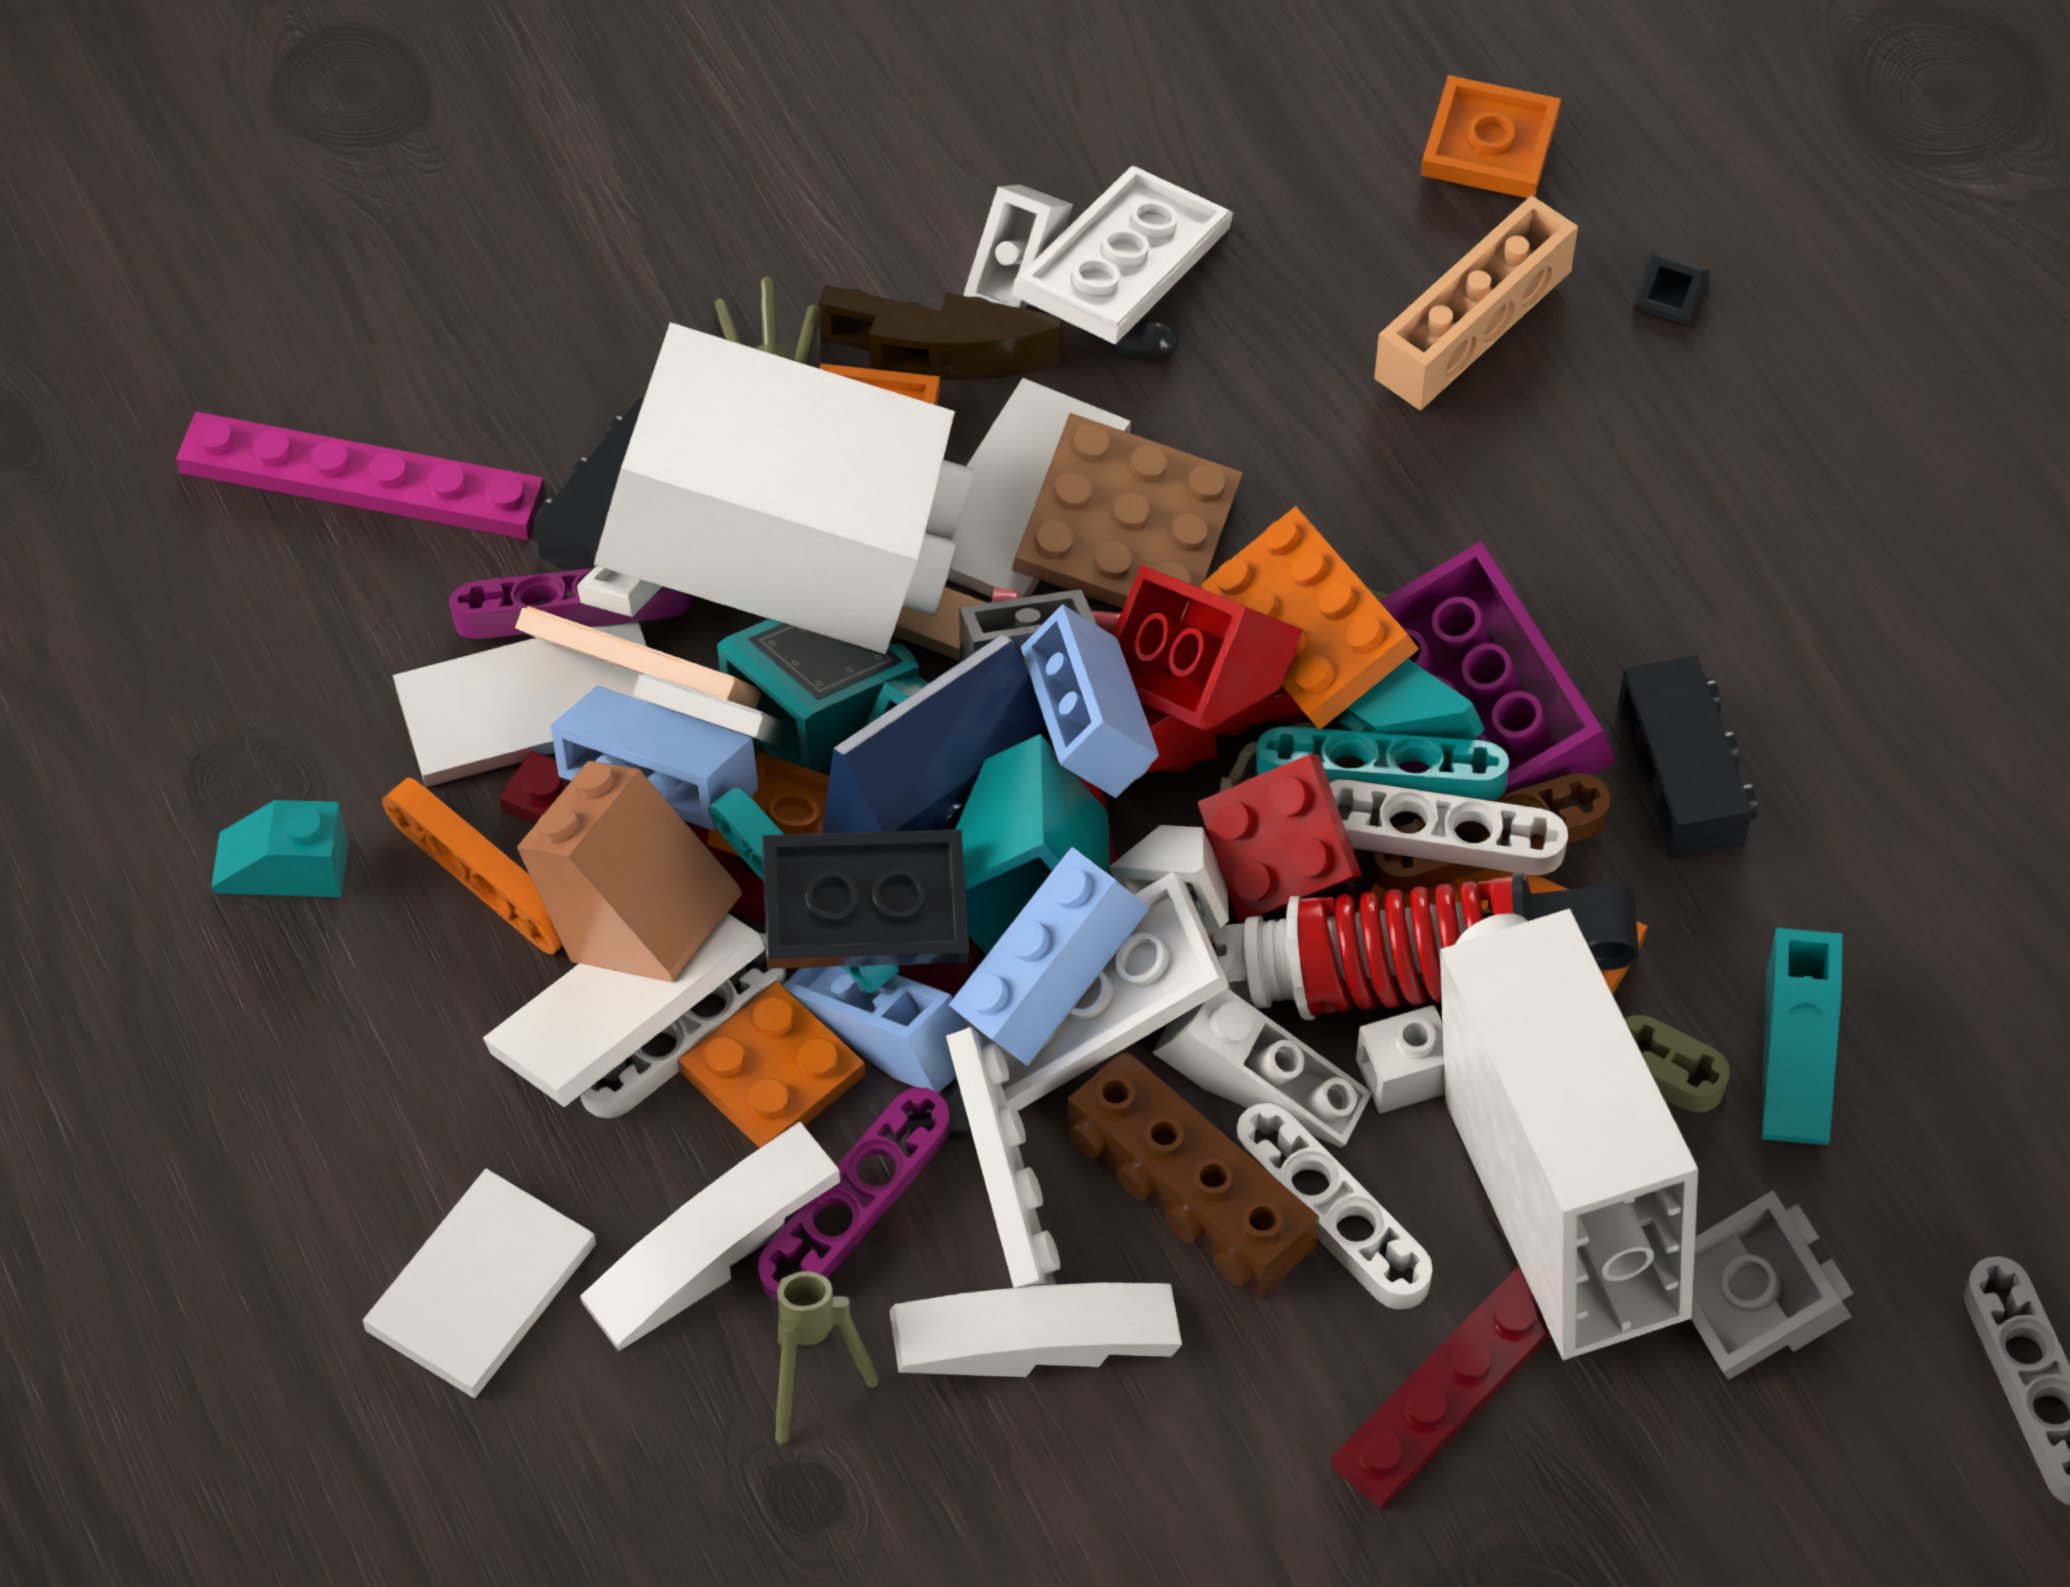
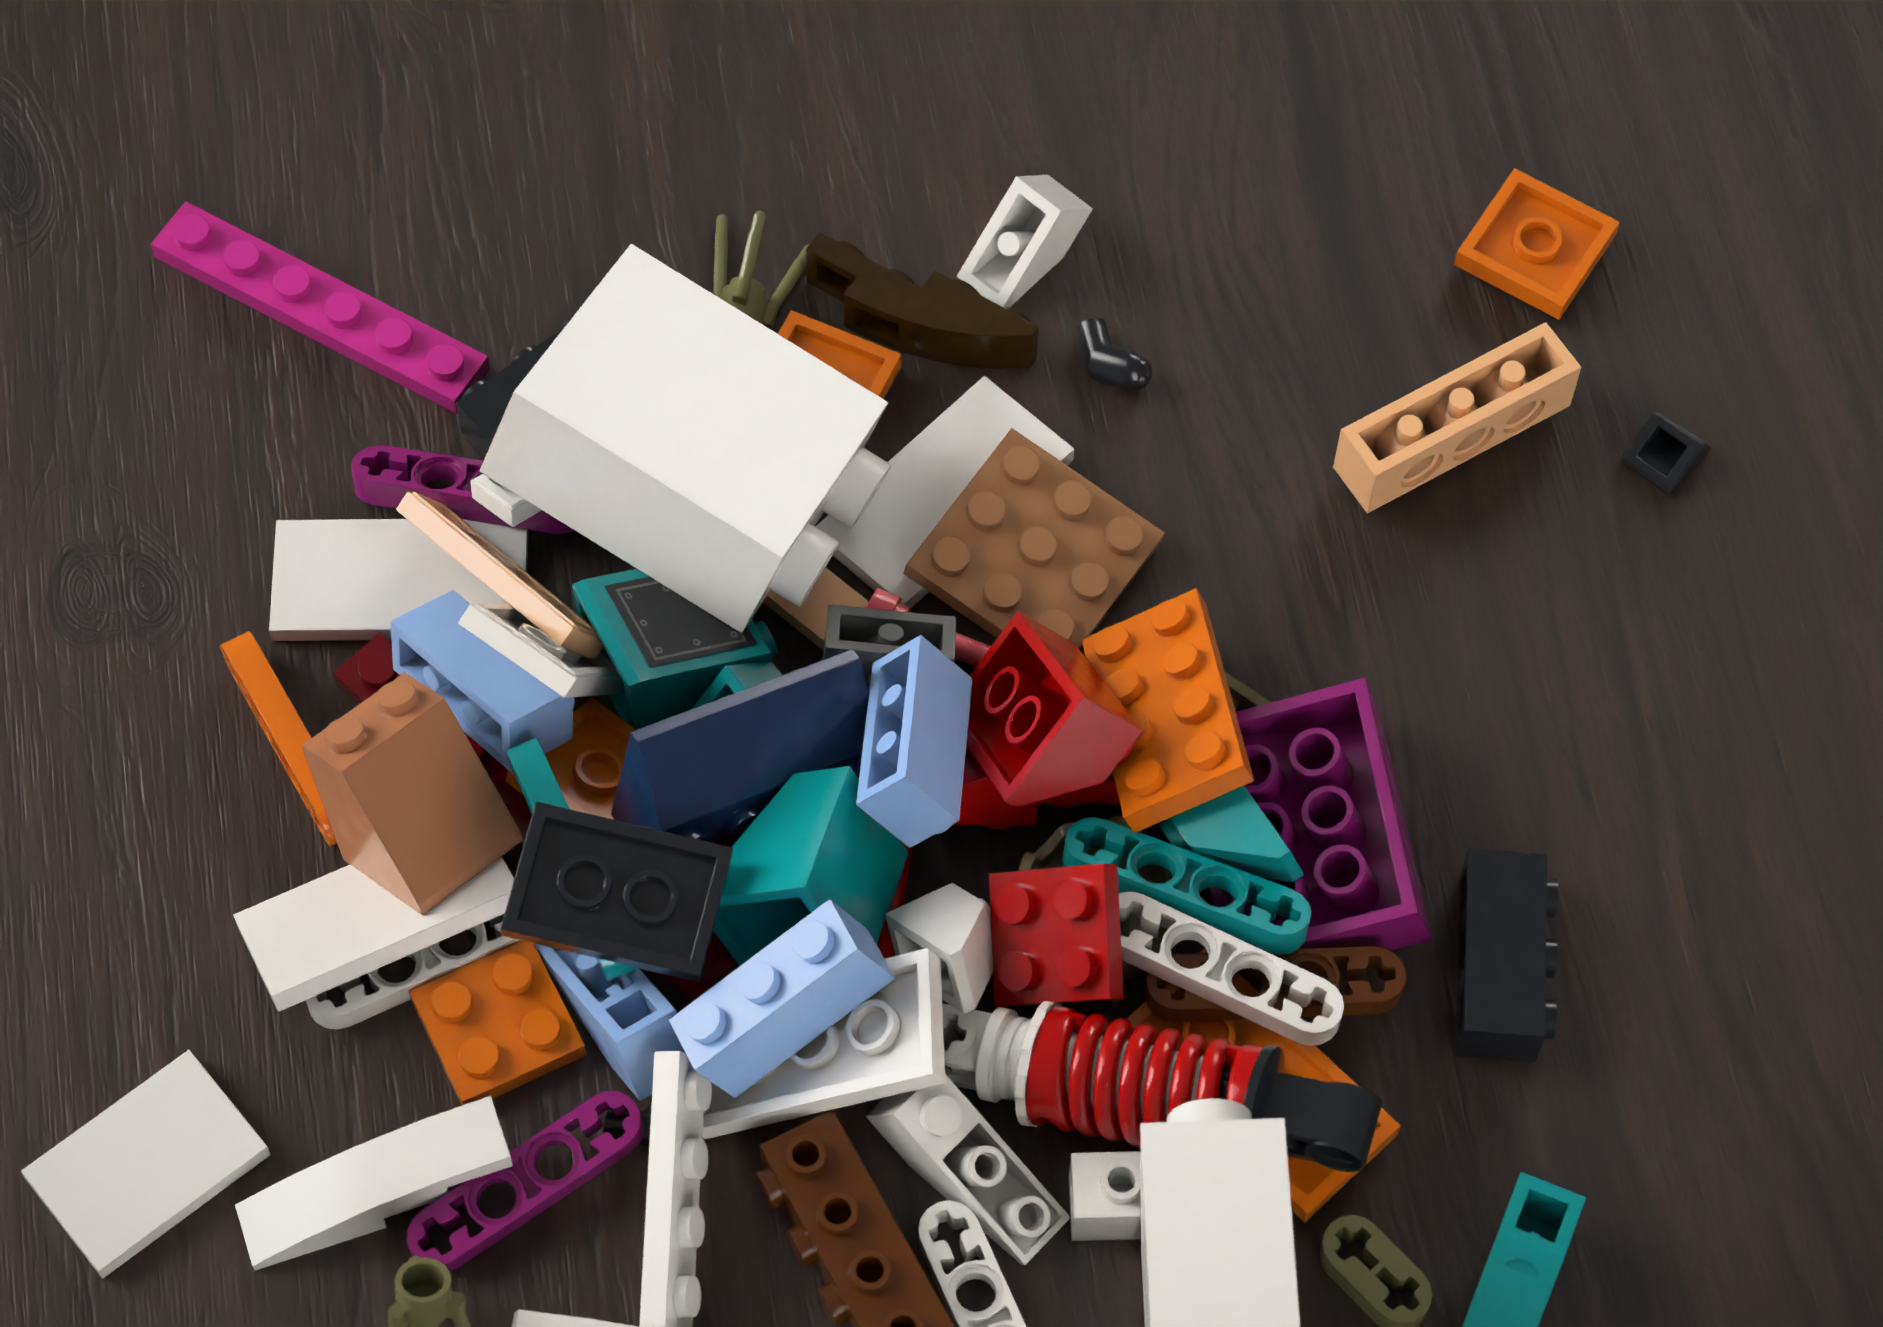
camera: 15 degrees right, 5 degrees up
teal slope [211,800,349,897] -> none
white tile [1012,166,1233,344] -> none

